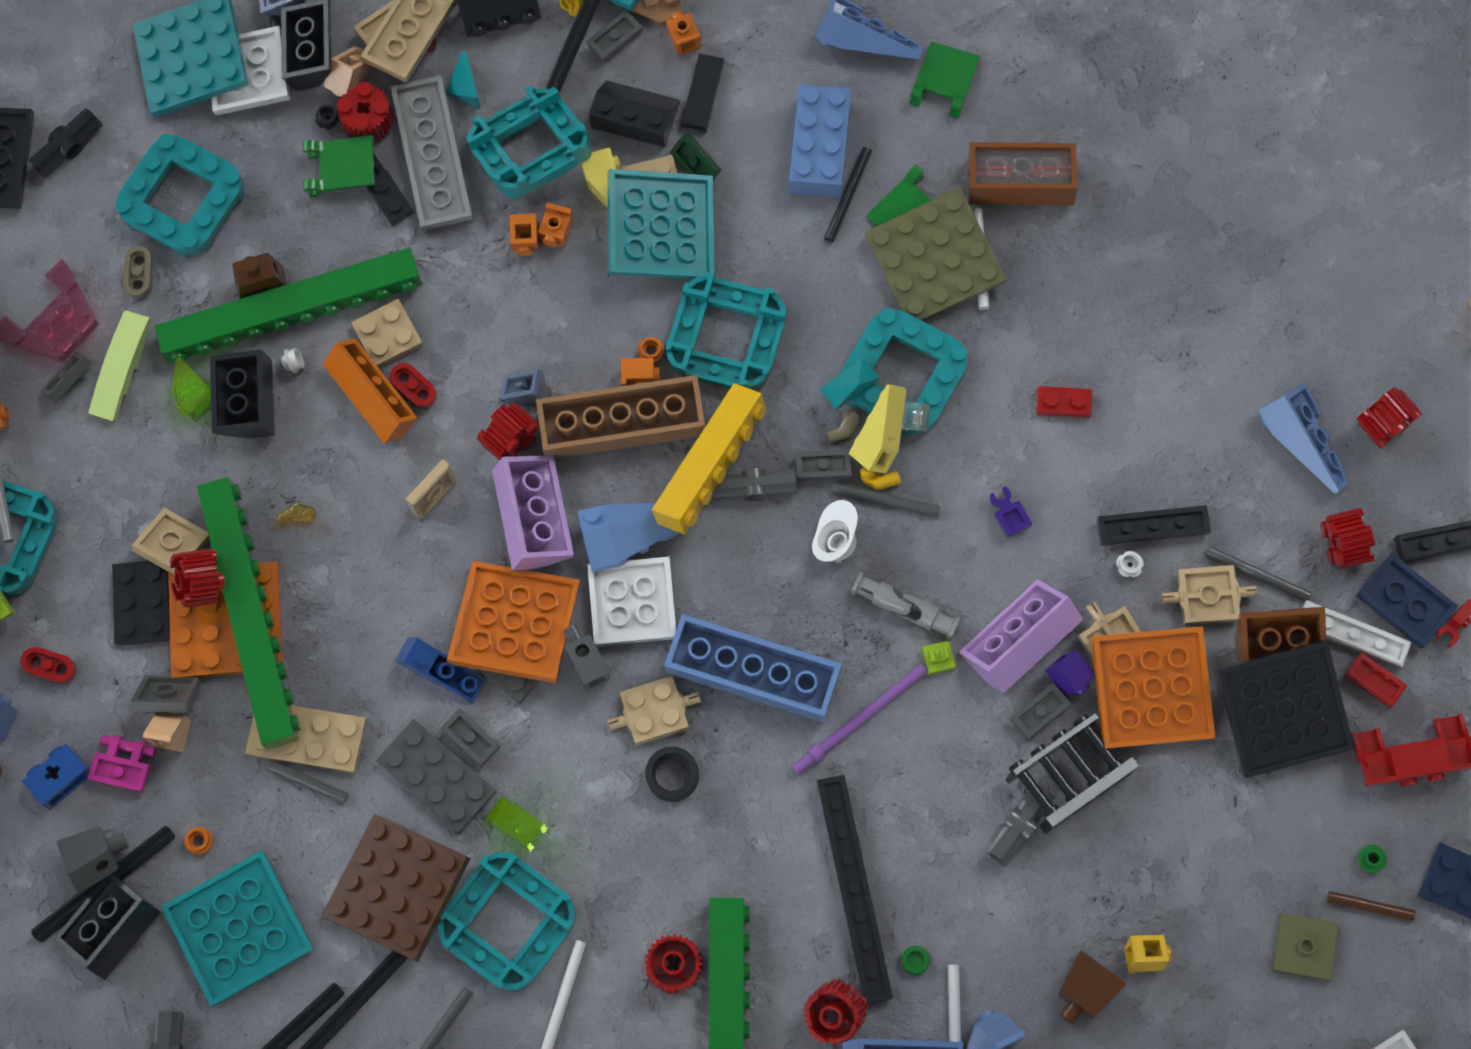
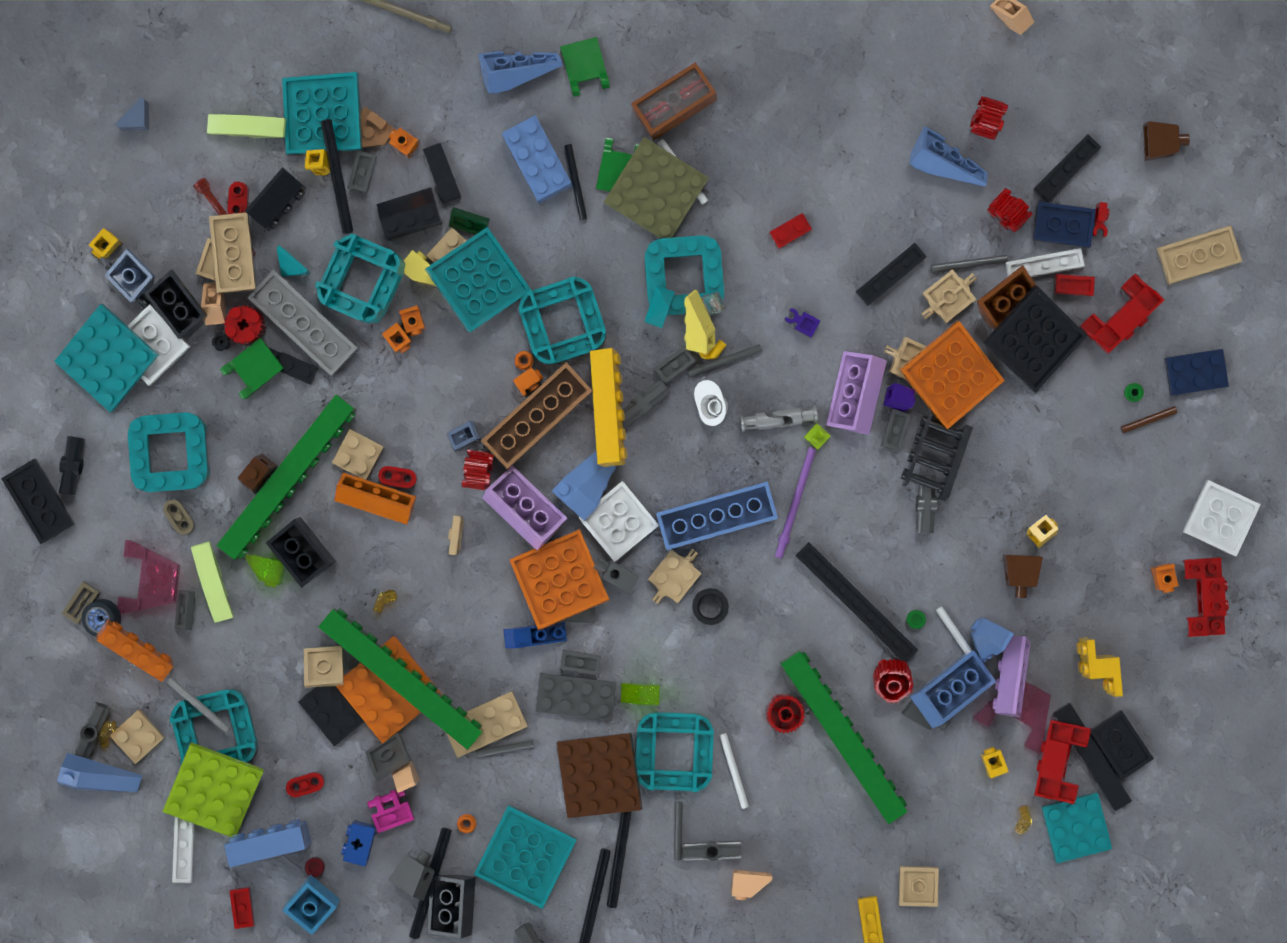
camera: 40 degrees left, 15 degrees up
red brick [169,549,225,608] -> none
white plate [281,348,304,373] -> none
dark tan arm [826,409,860,444] -> none
white plate [1116,551,1144,577] -> none
olive plate [1272,913,1339,981] -> none

